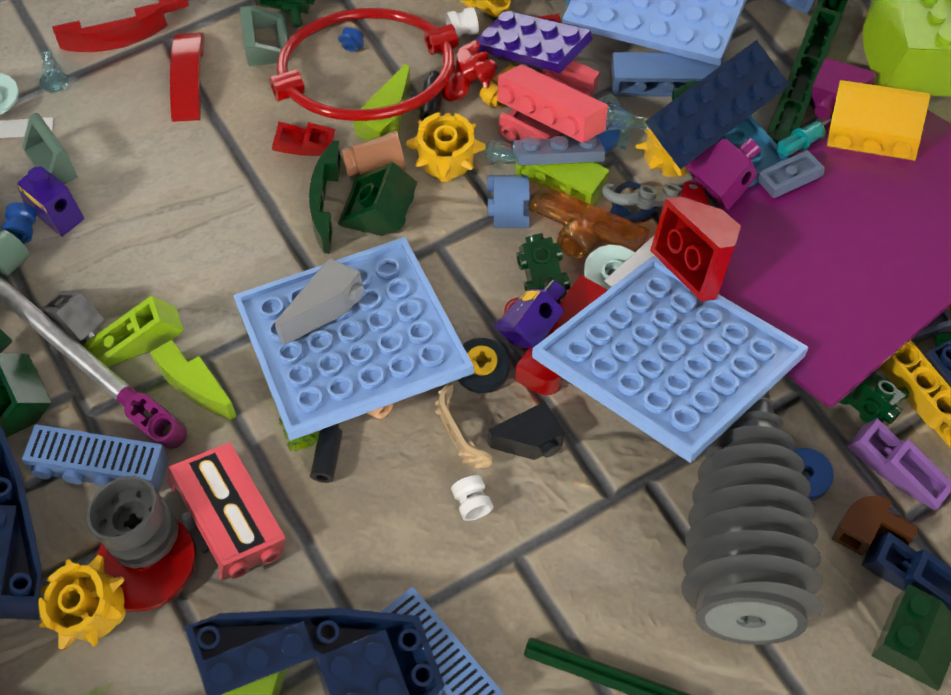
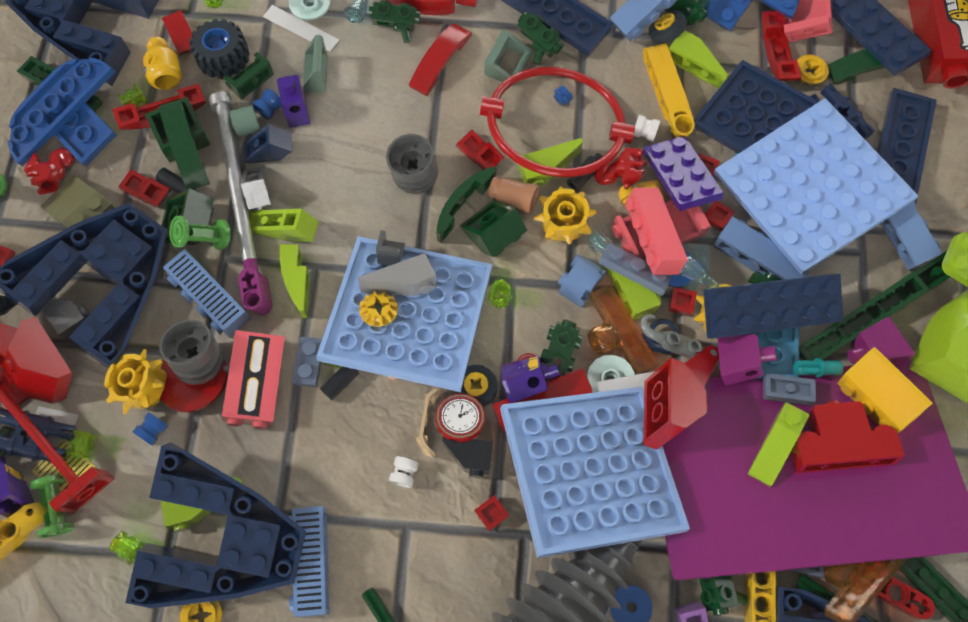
camera: 35 degrees right, 10 degrees up
none -> blue wheel [132,411,168,446]
none -> bright green hose [169,216,231,250]
none -> dark blue slope [244,124,293,163]
none -> sand blue plate [292,337,322,387]
none -> yellow gear [359,291,398,327]
none -> dark green brick [369,0,421,43]
none -> dark grey panel [376,230,405,266]
none -> dark grey wheel [386,134,438,194]
none -> tile [435,394,485,442]
none -> red plate [474,495,510,532]
none -> clear neon green bush [489,280,512,308]
none -> red plate [668,286,697,316]
none -> red plate [705,201,735,232]
none -> lime slope [748,402,810,487]
none -> red brick [790,400,905,474]

